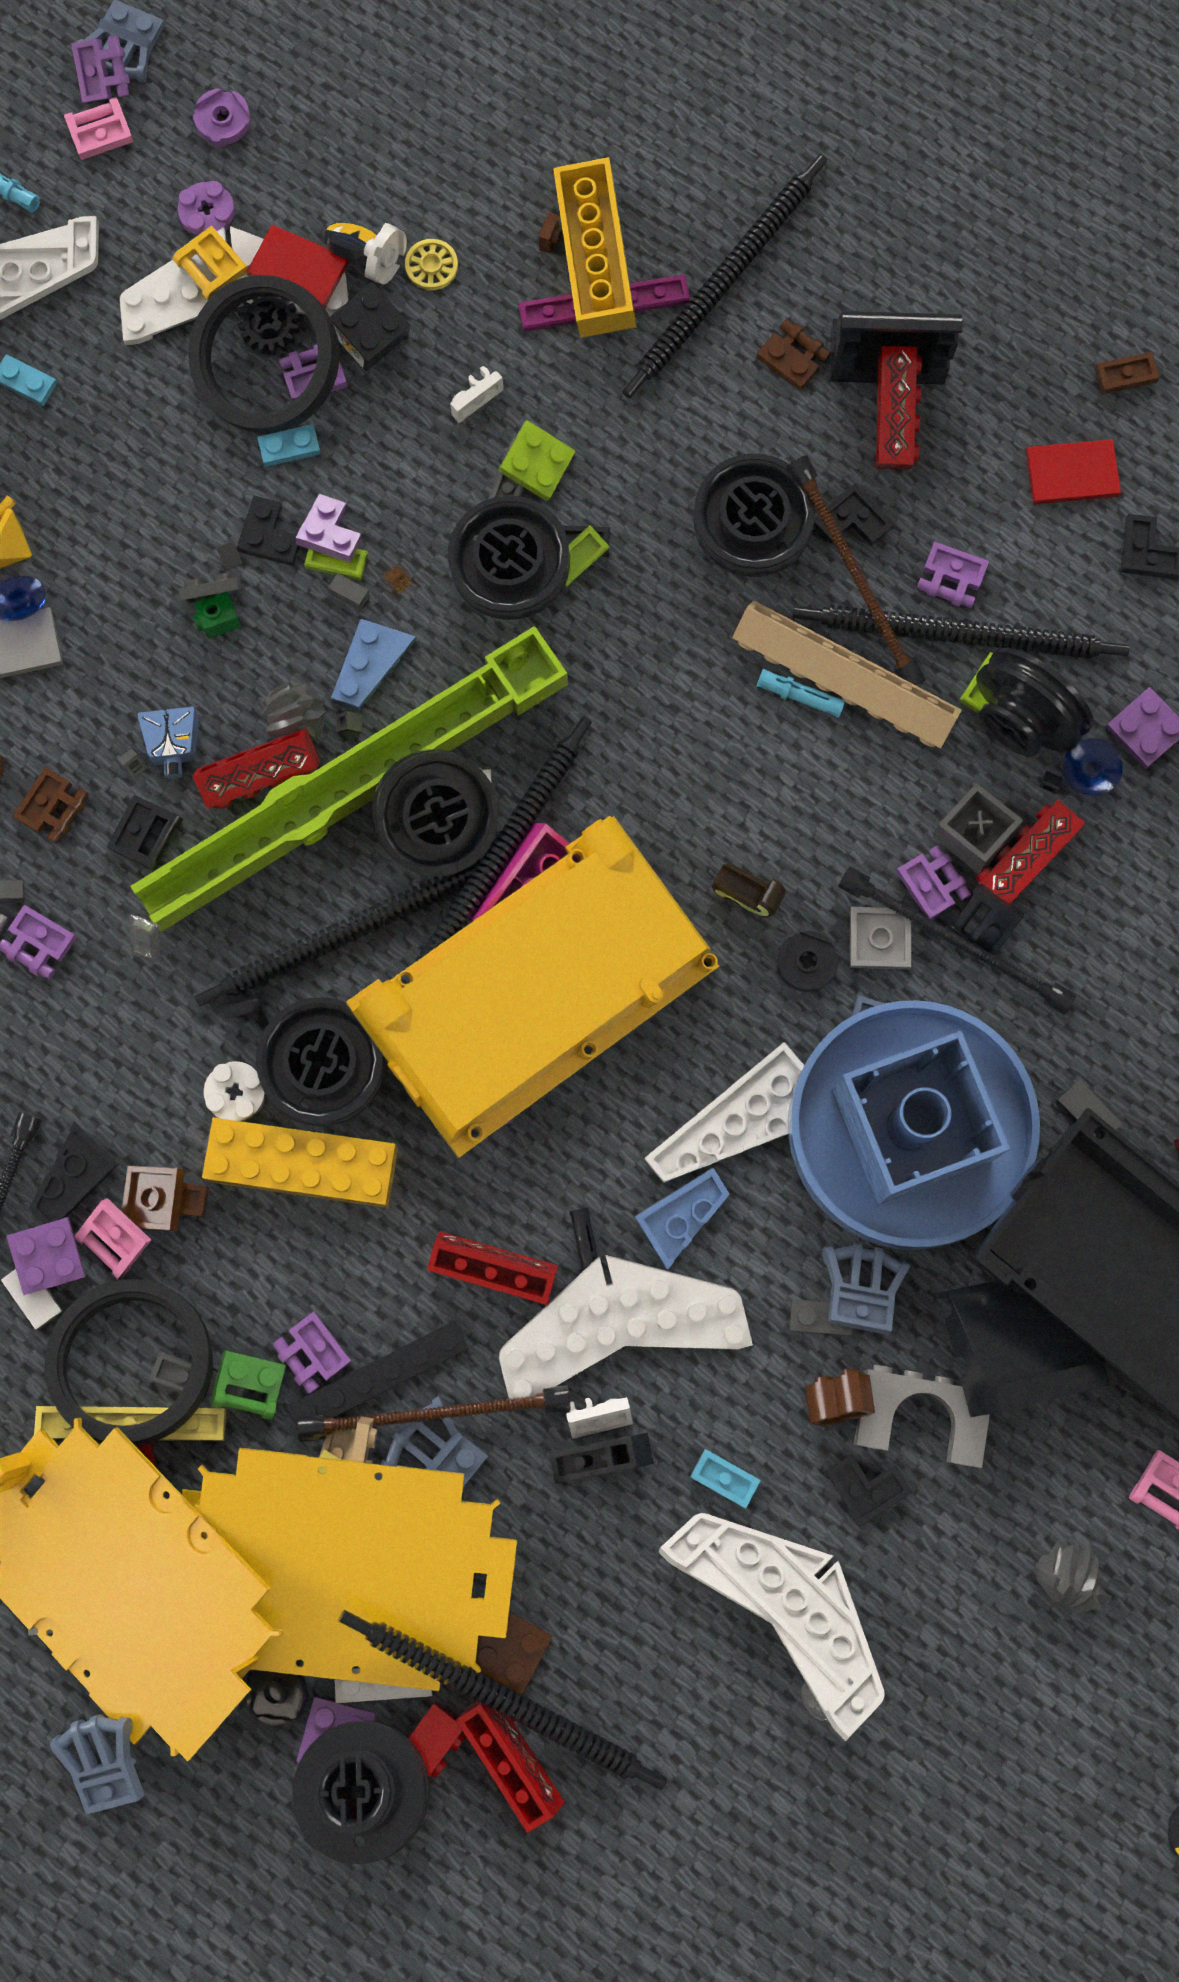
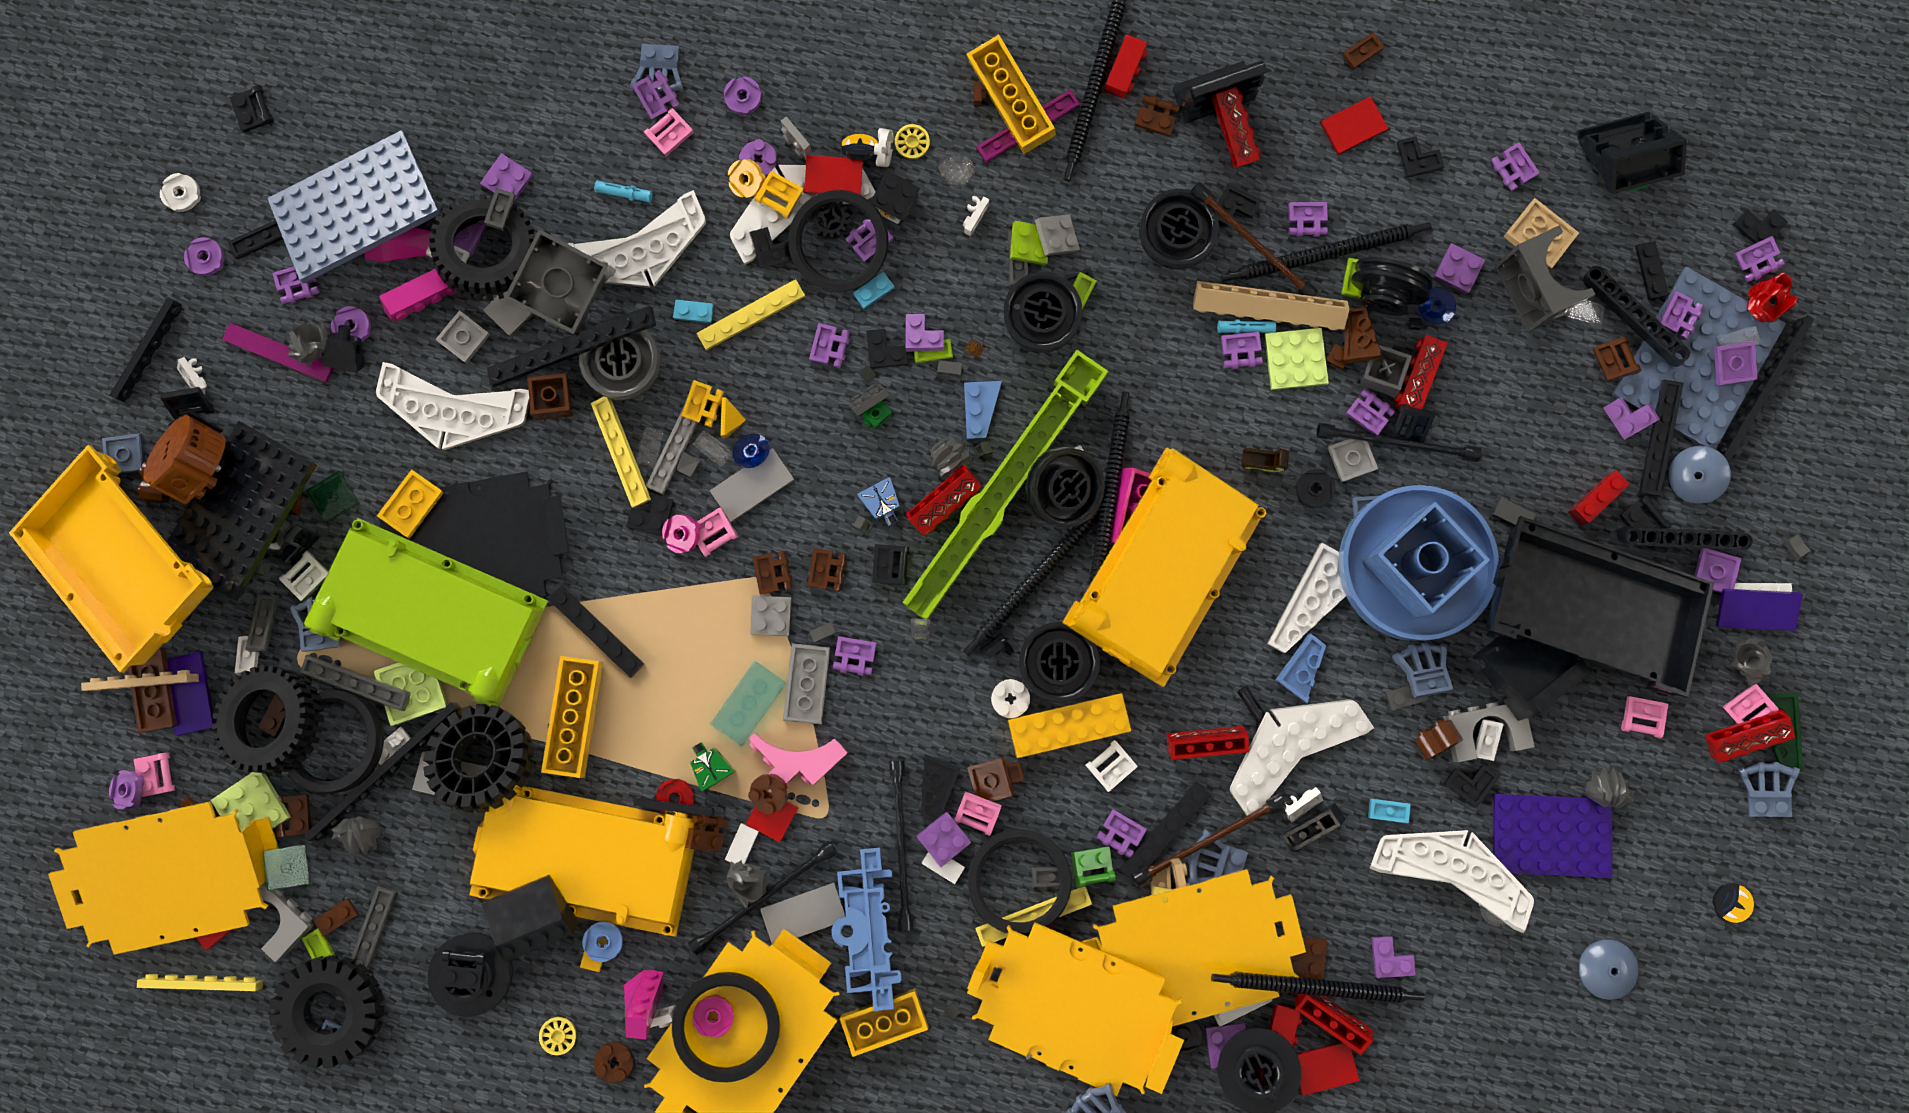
camera: 20 degrees left, 5 degrees up
none -> light yellow plate [697,279,805,351]
none -> yellow plate [728,159,766,198]
none -> black plate [749,227,792,269]
none -> light grey plate [781,116,813,160]
none -> medium lavender plate [809,323,850,368]
none -> clear hair [939,154,975,187]
none -> light grey plate [1035,214,1080,256]
none -> white plate [1085,740,1138,792]
none -> red brick [1104,34,1148,99]
none -> medium lavender plate [1221,332,1263,369]
none -> yellowish green plate [1264,328,1329,390]
none -> red tile [1297,1042,1360,1096]
none -> reddish brown plate [1326,344,1346,370]
none -> reddish brown wing [1344,307,1383,363]
none -> medium lavender plate [1371,936,1416,978]
none -> white plate [1475,719,1503,761]
none -> dark purple plate [1493,794,1612,878]
none -> sand blue dish [1579,939,1639,1000]

